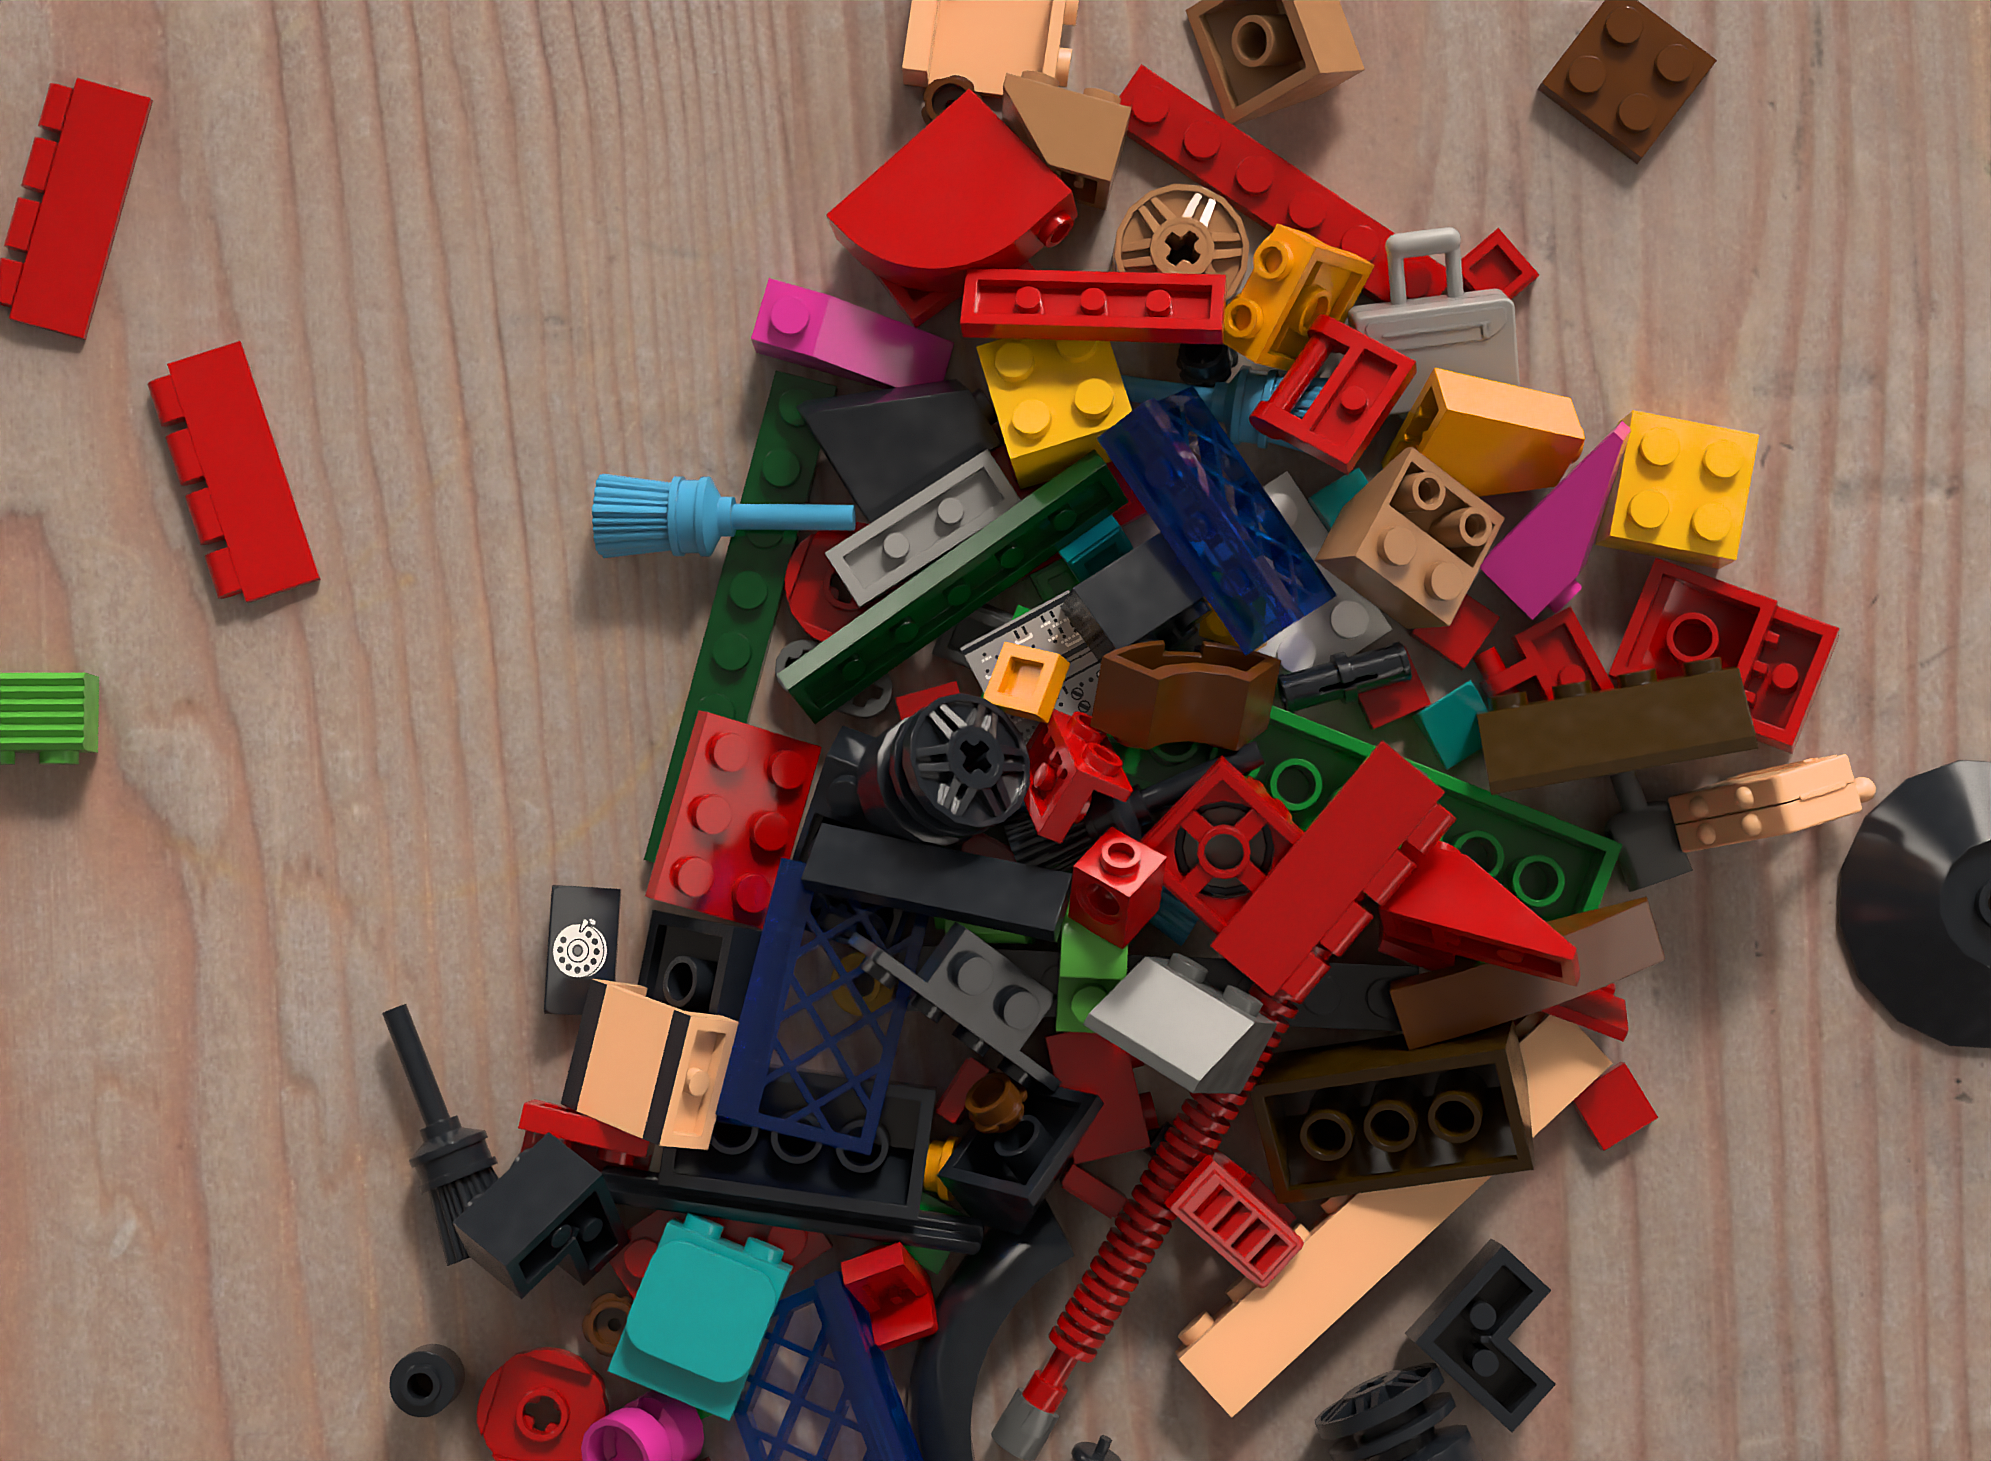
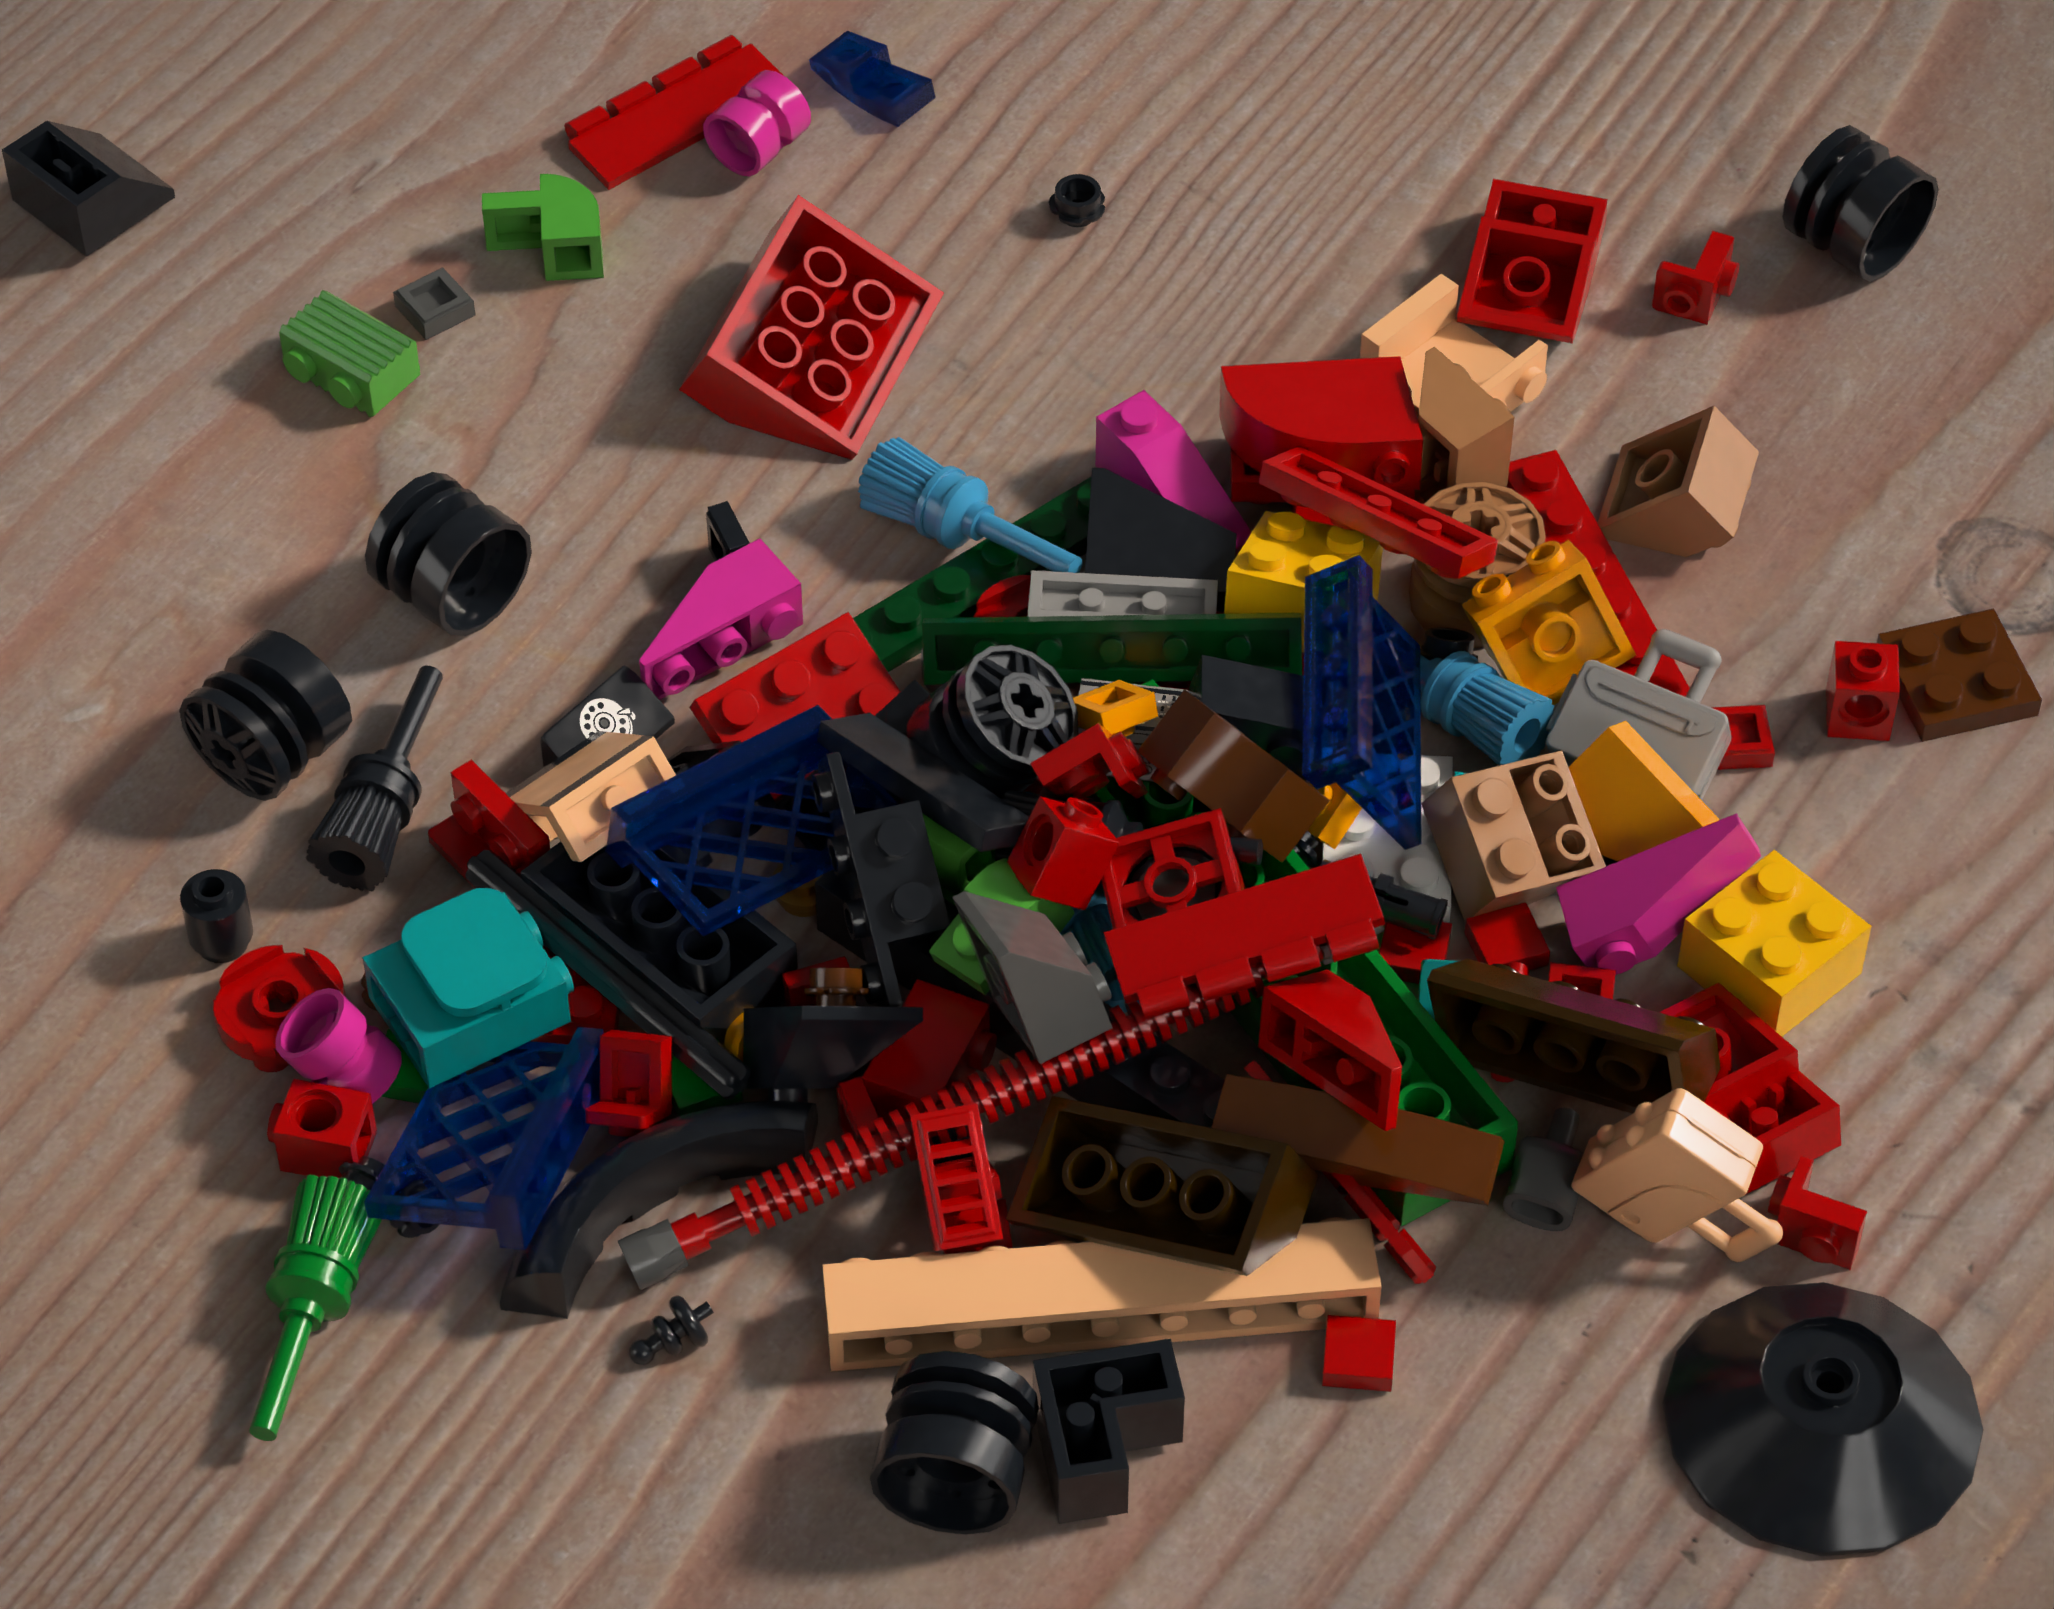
camera: 40 degrees right, 35 degrees down
red windscreen [147,341,321,603] -> none
black brick [452,1132,630,1299] -> none
red plate [1249,314,1417,475] -> none
none -> black wheel [179,629,352,801]
none -> black wheel [365,472,532,636]
none -> dark grey tile [393,267,476,340]
none -> bright green brick [482,174,604,281]
none -> dark pink slope [639,538,803,700]
none -> red slope [679,195,944,460]
none -> dark pink wheel [703,70,811,177]
none -> black tile [706,501,750,561]
none -> clear blue slope [809,31,936,127]
none -> black plate [1049,174,1105,227]
none -> red bracket [1767,1156,1867,1270]
none -> red brick [1826,641,1900,741]

